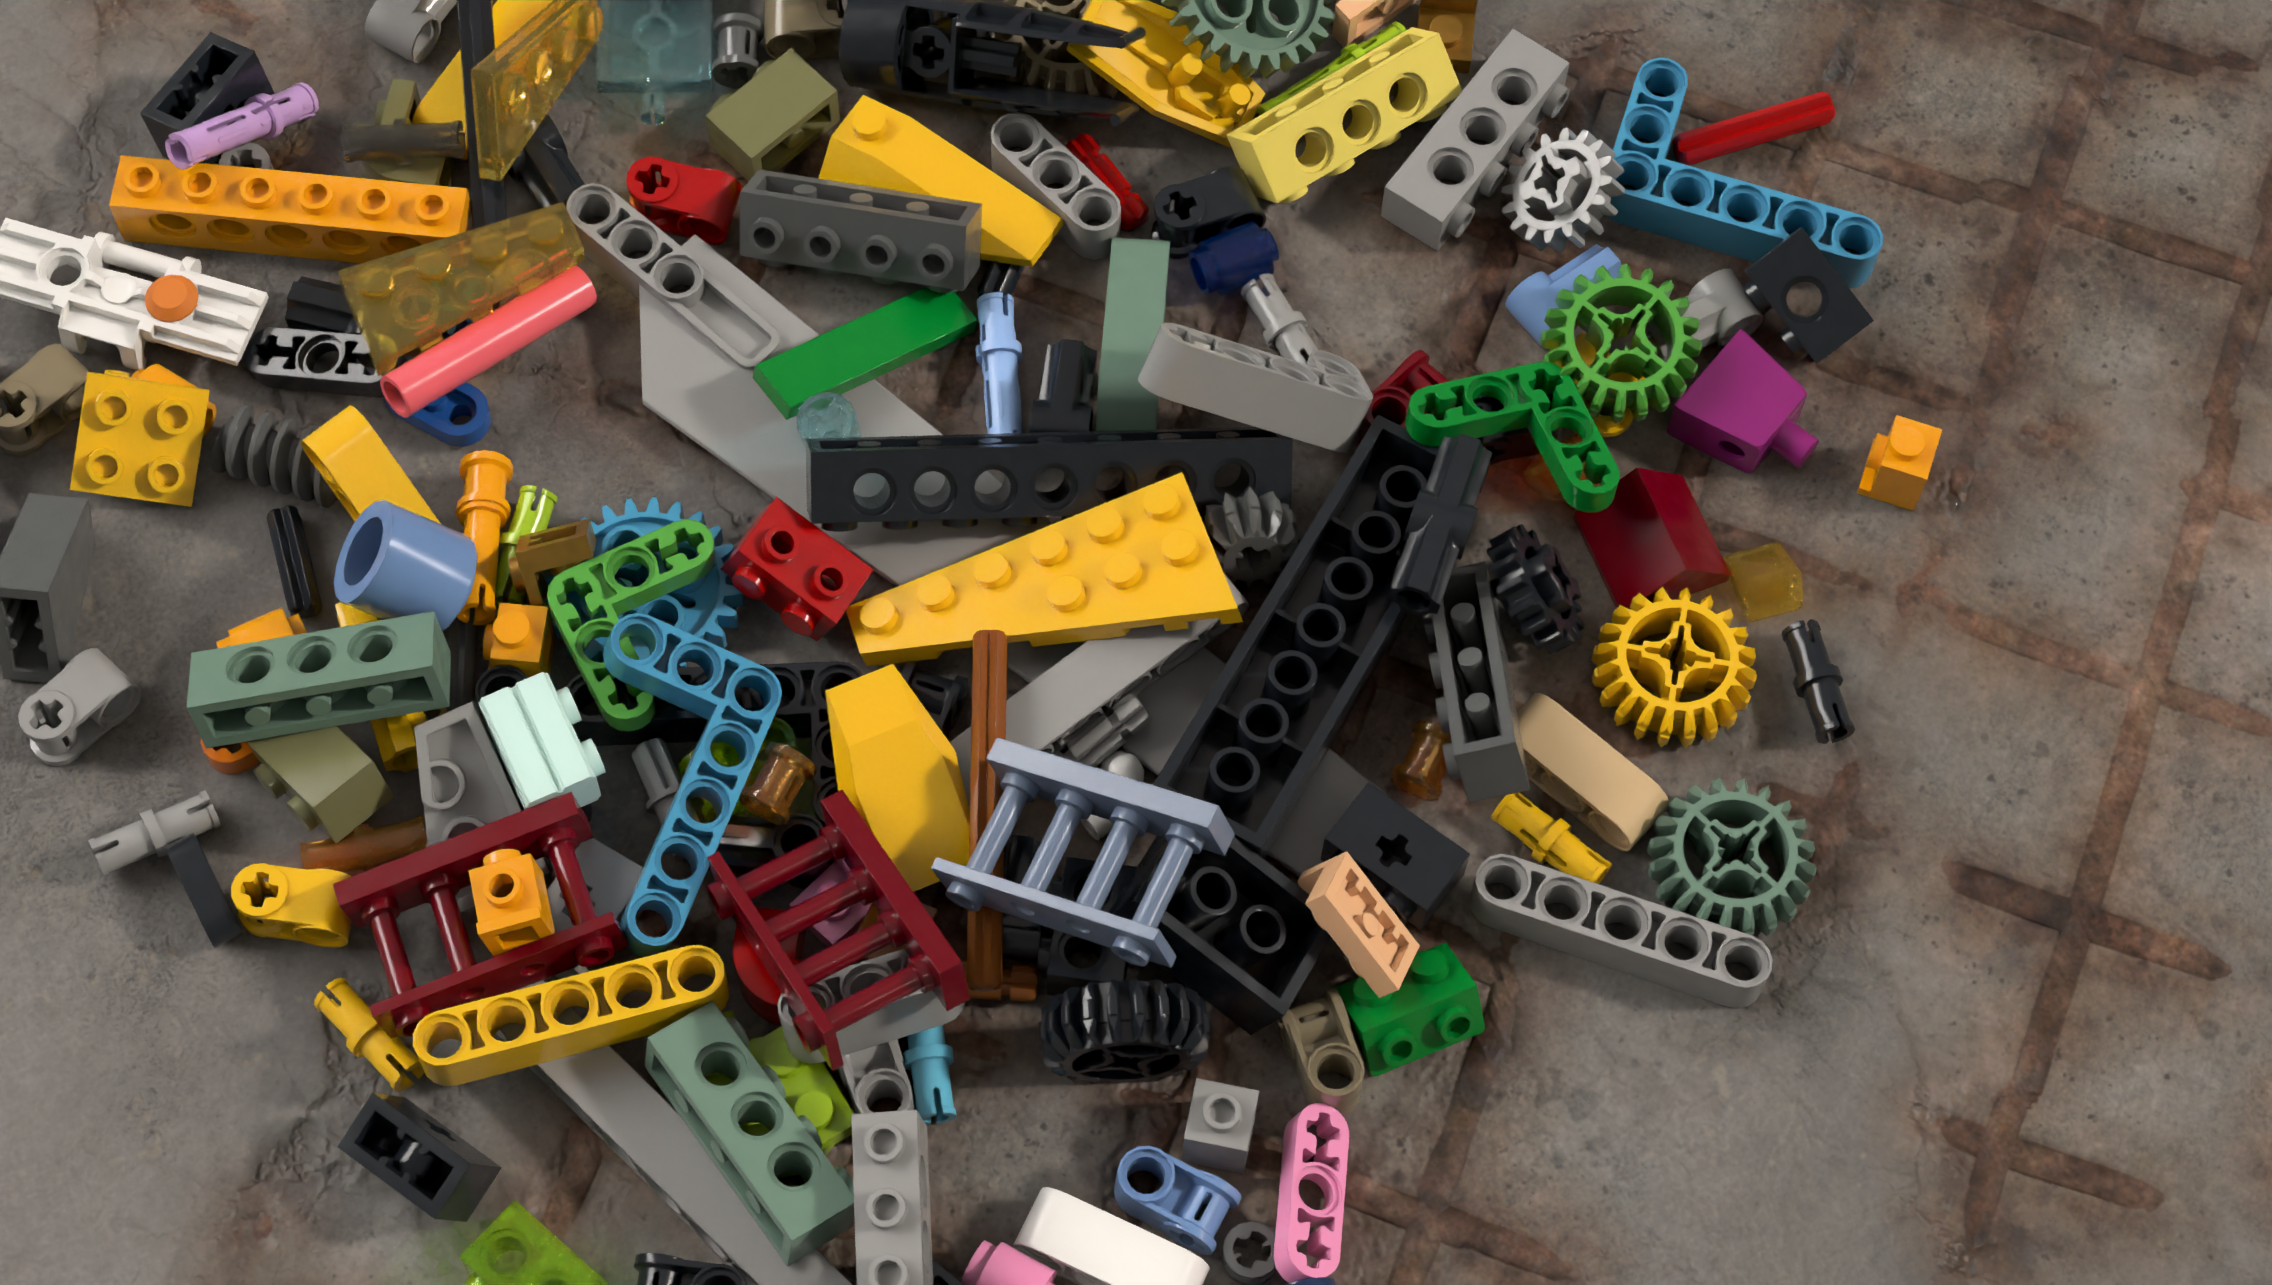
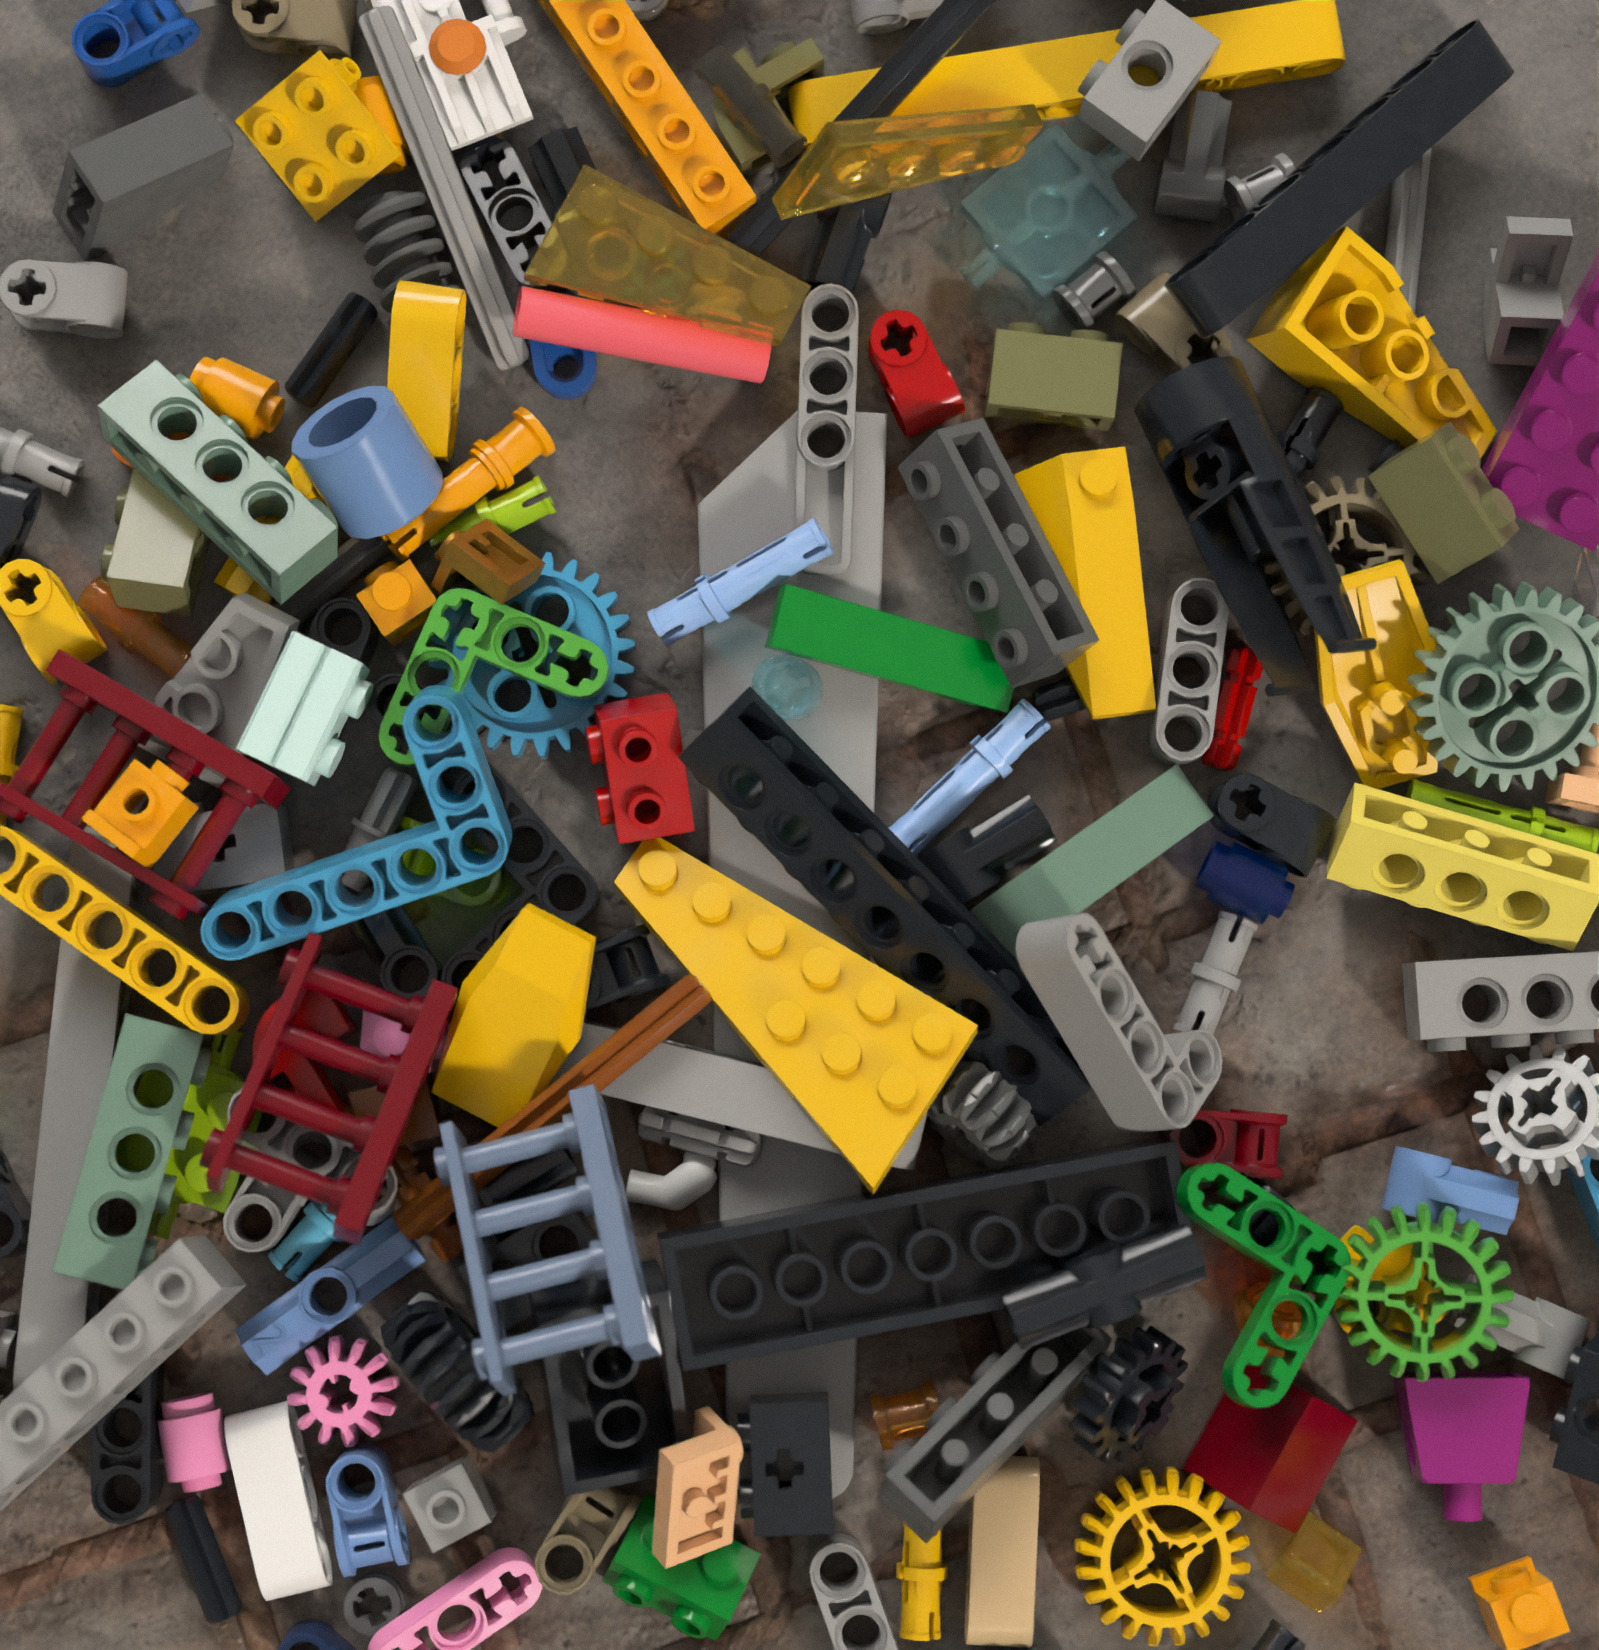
camera: 50 degrees right, 20 degrees up
clear orange bush [739,742,817,825] -> none
none -> medium blue piece [234,1215,428,1376]
none -> bright pink gear [287,1335,399,1447]
none -> light grey axle [359,5,531,370]
none -> light blue pin [647,517,834,647]

